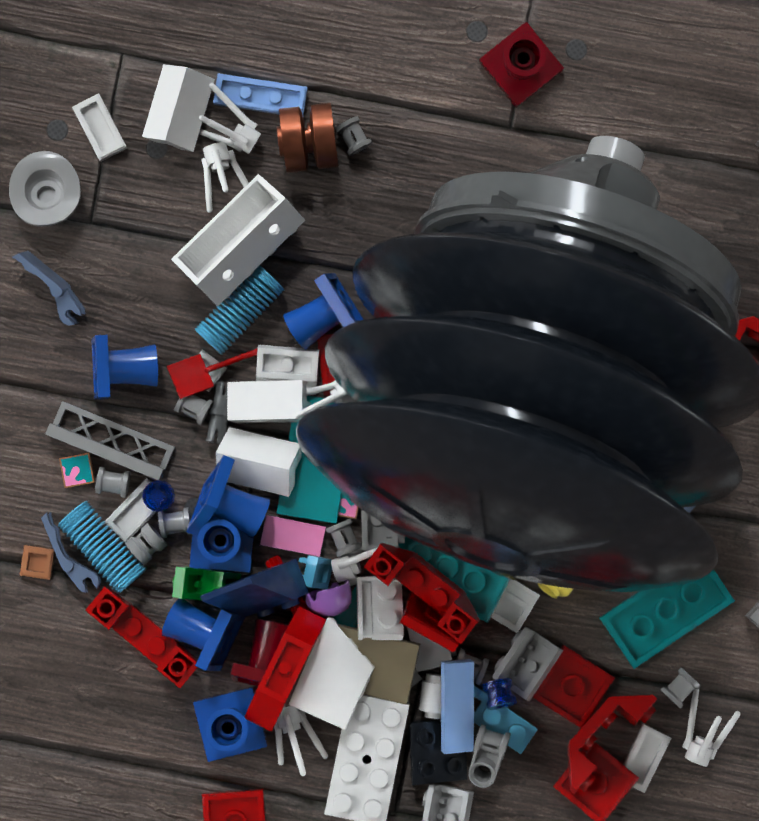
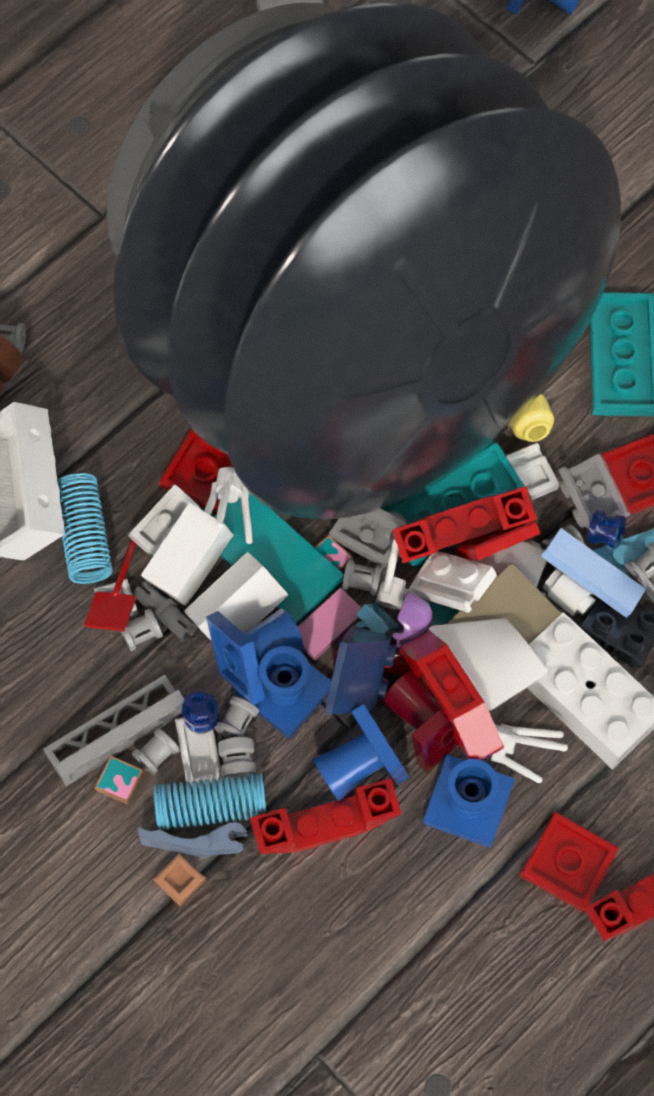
camera: 60 degrees left, 20 degrees down
blue plant [91,335,158,400] -> none
green brick [172,567,241,600] -> none
blue plant [283,273,364,350] -> none
dark red plant [479,22,564,108] -> none

